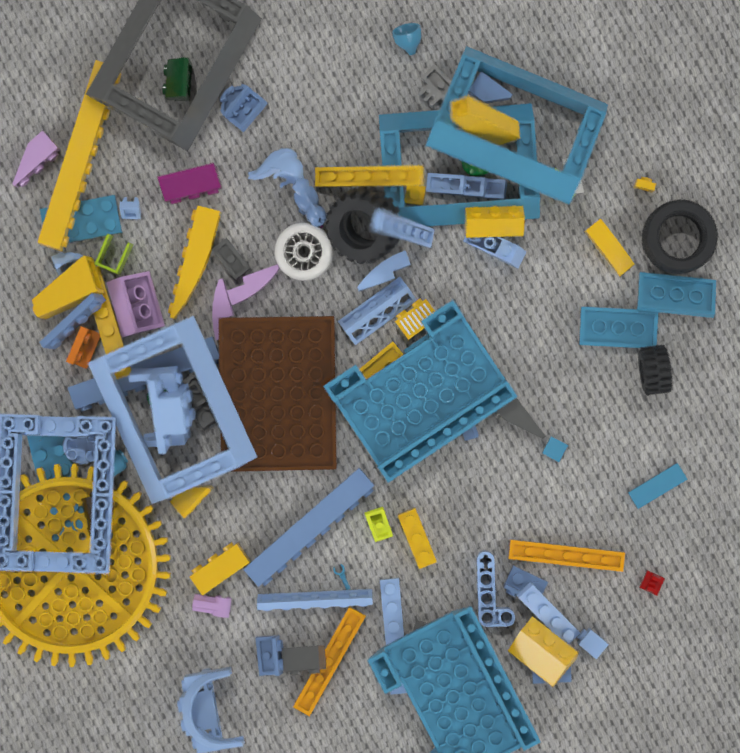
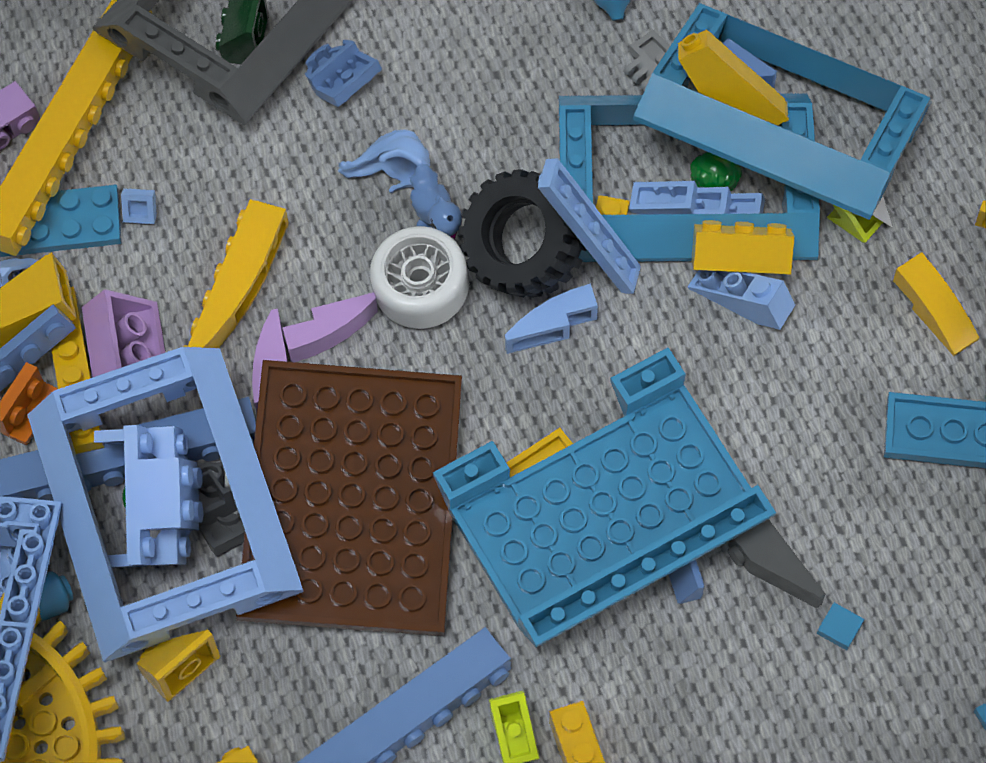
camera: 10 degrees right, 25 degrees down
lime piece [94,234,133,275] -> none
magenta slope [157,163,222,205] -> none
dark grey plate [212,238,251,280] -> none
yellow plate [315,165,424,187] -> none
light blue fence [338,277,417,345] -> none
yellow brick [395,298,435,340] -> none

